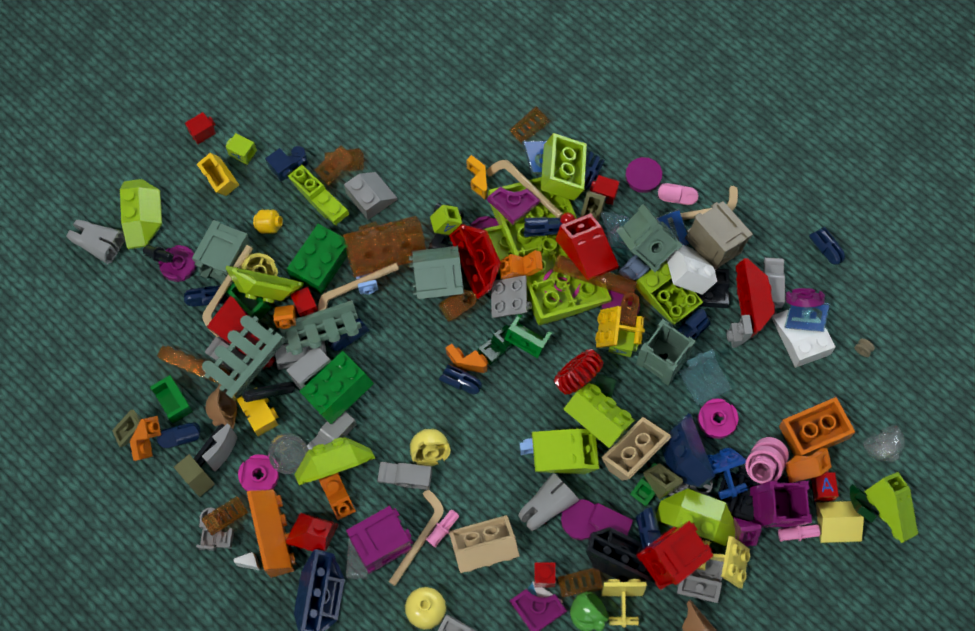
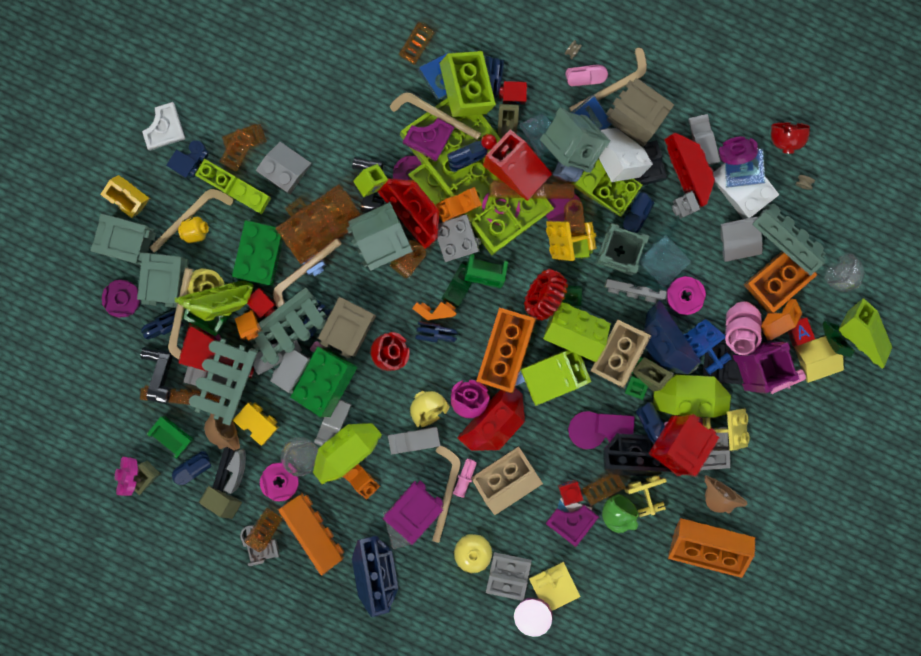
camera: 20 degrees left, 20 degrees up
light grey piece [66,220,125,264] -> none
lime wedge [120,179,162,249] -> none
orange slope [130,416,161,461] -> none
black axle [143,245,174,263] -> none
red brick [185,112,216,144] -> none
lime brick [226,133,257,165] -> none
white slope [233,552,260,570] -> none
black axle [242,381,295,402] -> none
red slope [286,512,338,552] -> none
light orange slope [466,155,487,199] -> none
light grey piece [518,473,579,531] -> none
magenta tile [625,157,662,193] -> none
magenta slope [734,518,762,547] -> none
dark blue arm [809,226,845,265] -> none
none -> sand green container [90,214,157,265]
none -> dark pink plate [115,457,138,496]
none -> black beam [140,347,173,405]
none -> white tile [142,102,185,151]
none -> tan piece [149,189,234,253]
none -> dark tan container [318,297,376,358]
none -> red cylinder [370,332,410,371]
none -> dark pink cylinder [451,380,490,418]
none -> red wedge [457,388,525,451]
none -> orange slope [476,307,536,393]
none -> dark tan bush [564,40,582,59]
none -> light grey wing [604,279,667,303]
none -> light grey slope [721,216,762,262]
none -> sand green fence [752,203,826,275]
none -> red cylinder [771,122,810,154]

